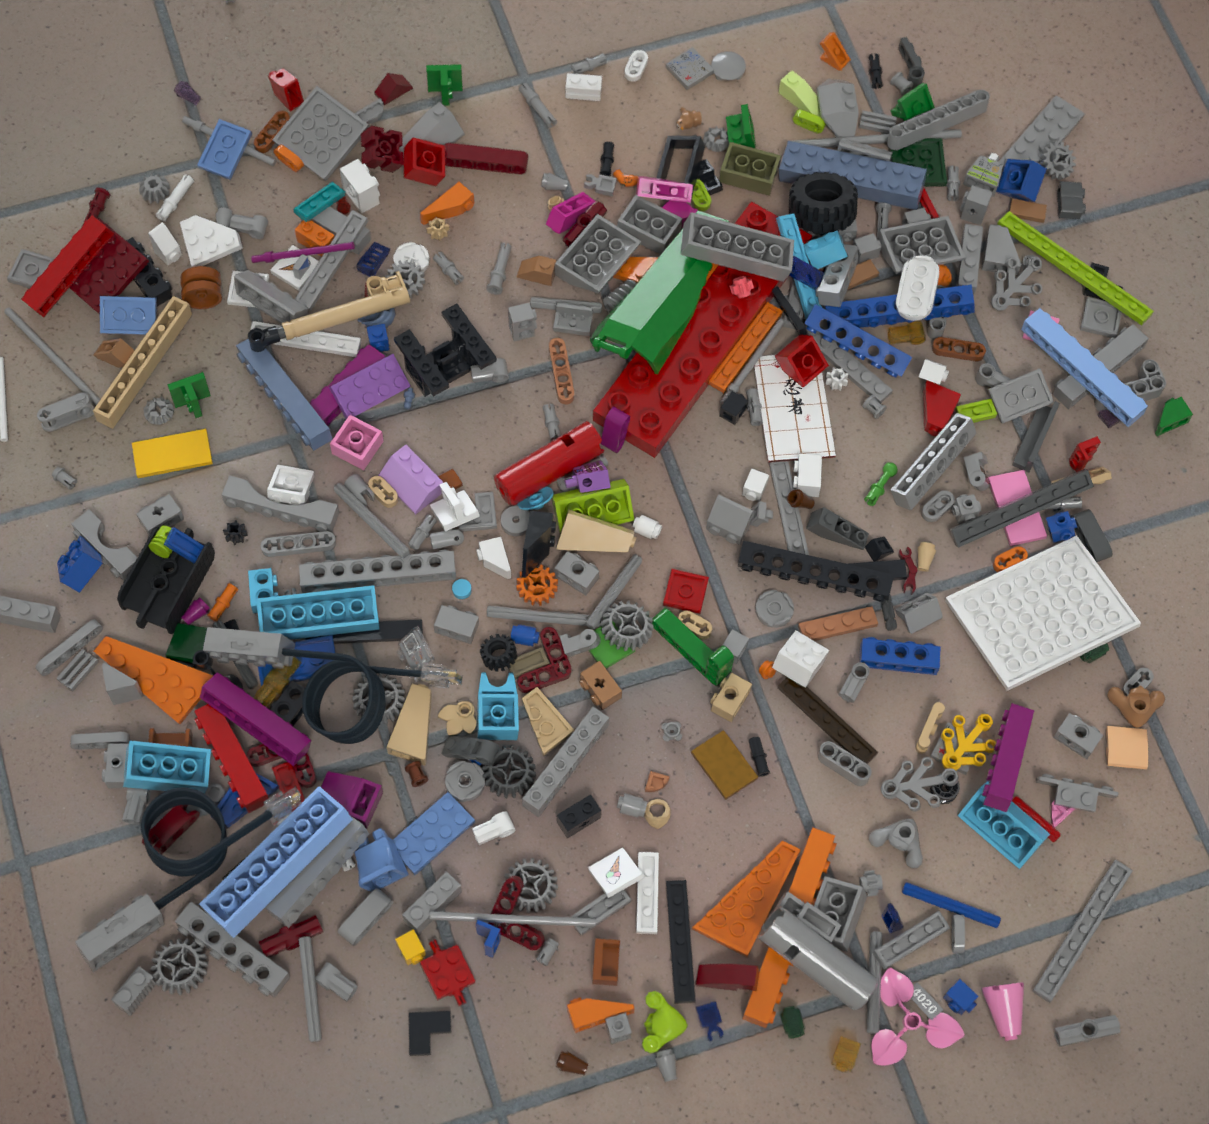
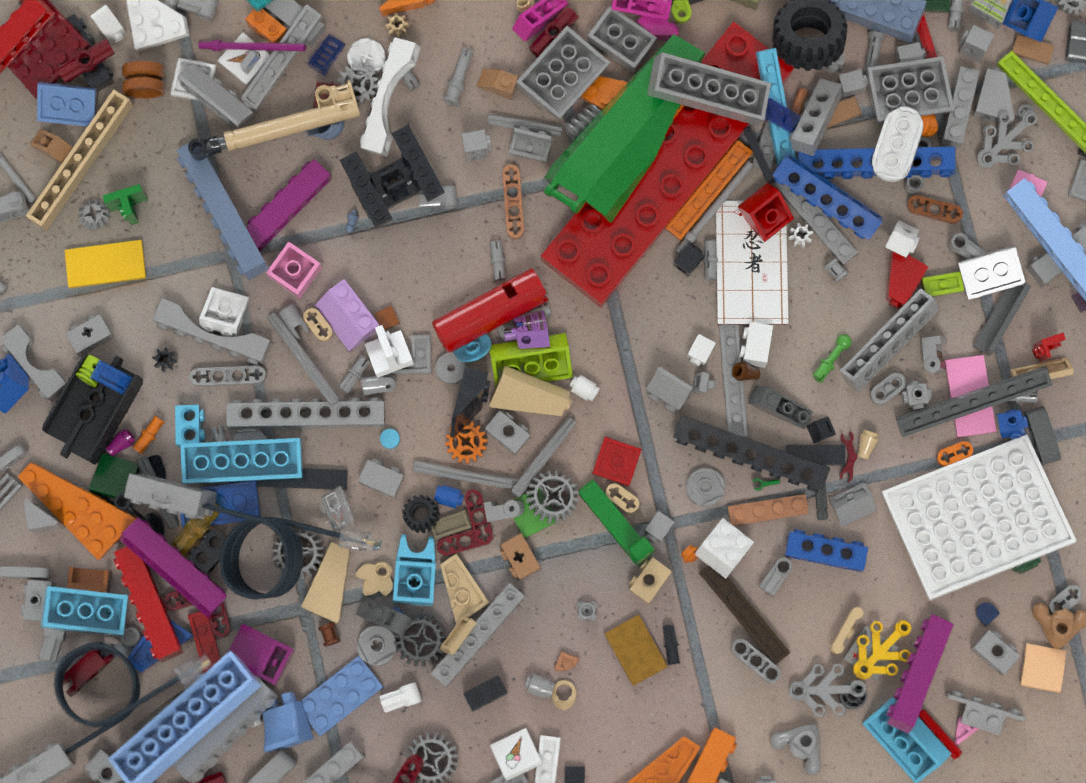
camera: 10 degrees right, 15 degrees up
white plate [250,321,361,357] -> none
medium lavender plate [329,354,411,419] -> none
blue brick [367,324,390,352] -> none
white slope [476,537,511,579] -> none
magenta beam [600,407,630,453] -> none
coral gear [730,276,754,298] -> none
medium azure slope [804,230,848,271] -> none
clear yellow piece [888,321,926,345] -> none
none -> dark red piece [56,39,115,84]
none -> white arch [360,37,421,157]
none -> tan tile [440,617,476,655]
none -> green hand [752,478,780,491]
none -> dark blue tile [975,603,1000,627]

